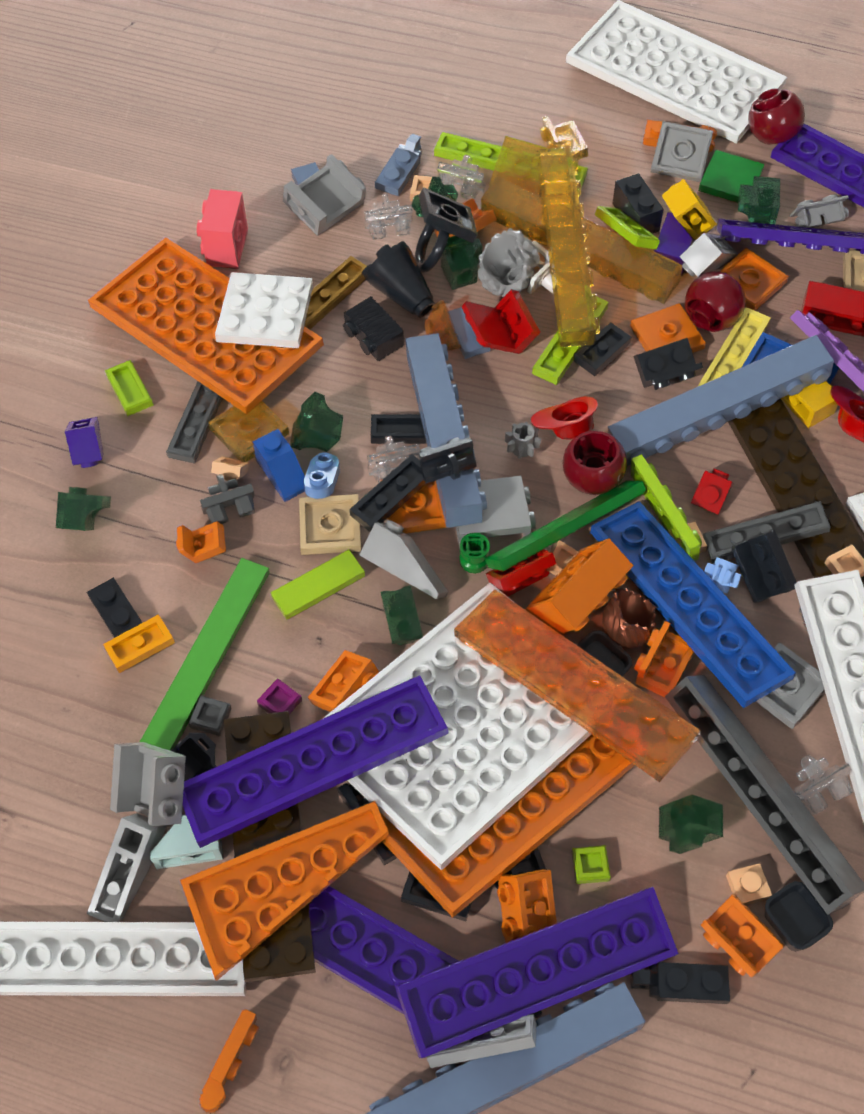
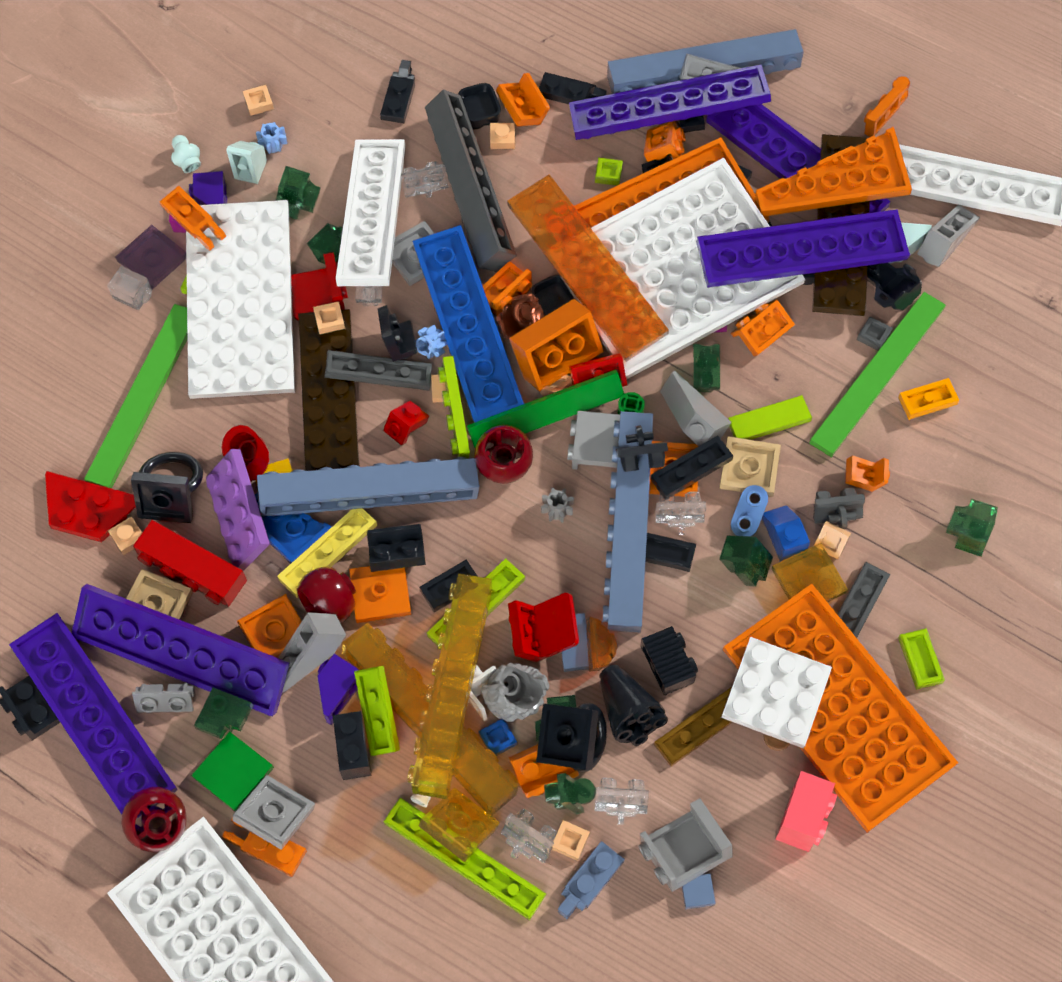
camera: 165 degrees left, 5 degrees up
dark purple slope [65,417,104,468] -> none
black plate [86,577,142,638] -> none
light grey panel [110,742,186,826] -> none
magenta tile [257,678,302,715] -> none
red piece [530,396,598,440] -> none
clear yellow bracket [540,116,589,165] -> none
clear green brick [659,795,723,854] -> none
yellow brick [662,179,717,240] -> none

